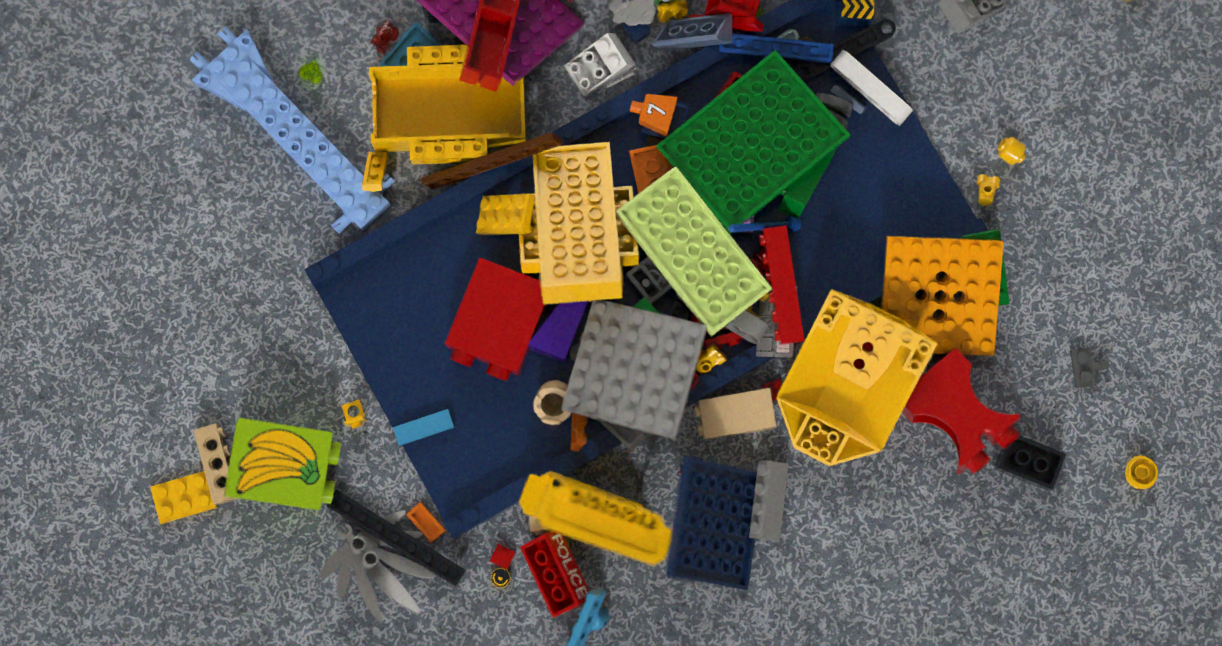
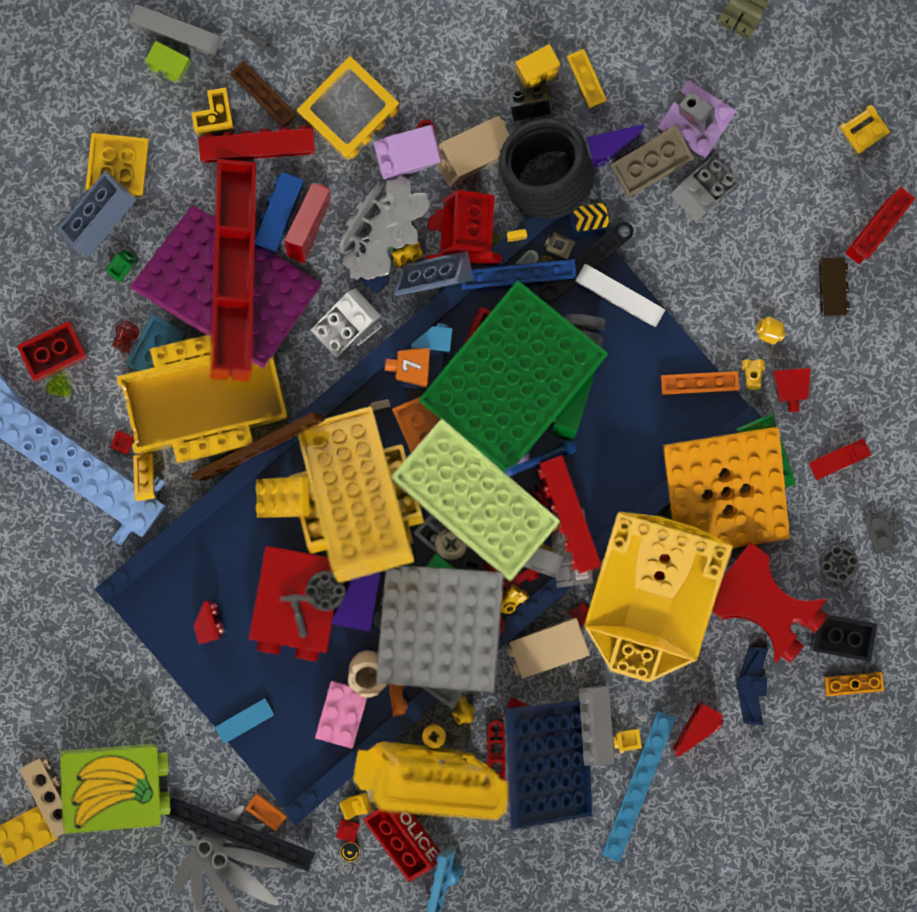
camera: 15 degrees left, 5 degrees up
yellow bracket [341,399,367,429] -> none
sand blue tile [831,85,866,114] -> none
none -> red brick [17,321,89,382]
none -> red tile [110,430,134,455]
none -> red slope [194,600,225,644]
none -> dark grey piece [280,594,317,638]
none -> dark grey tile [306,571,345,611]
none -> bright pink brick [315,680,367,749]
none -> yellow bracket [339,793,373,820]
none -> dark tan tile [370,399,391,412]
none -> dark azure slope [411,324,452,355]
none -> yellow piece [422,722,446,748]
none -> dark tan gear [436,529,467,559]
none -> yellow plate [452,693,475,725]
none -> red beam [487,720,505,780]
none -> yellow tile [506,229,527,242]
none -> dark tan window [544,232,576,260]
none -> dark azure plate [602,710,676,862]
none -> yellow bracket [613,729,642,753]
none -> orange plate [661,371,739,395]
none -> red slope [671,701,724,757]
none -> dark blue plate [736,646,769,725]
none -> red torso [771,368,811,413]
none -> red slope [808,438,872,480]
none -> dark brown brick [819,258,850,318]
none -> dark grey tile [819,545,859,583]
none -> light orange tile [824,671,884,696]
none -> red fence [845,186,916,265]

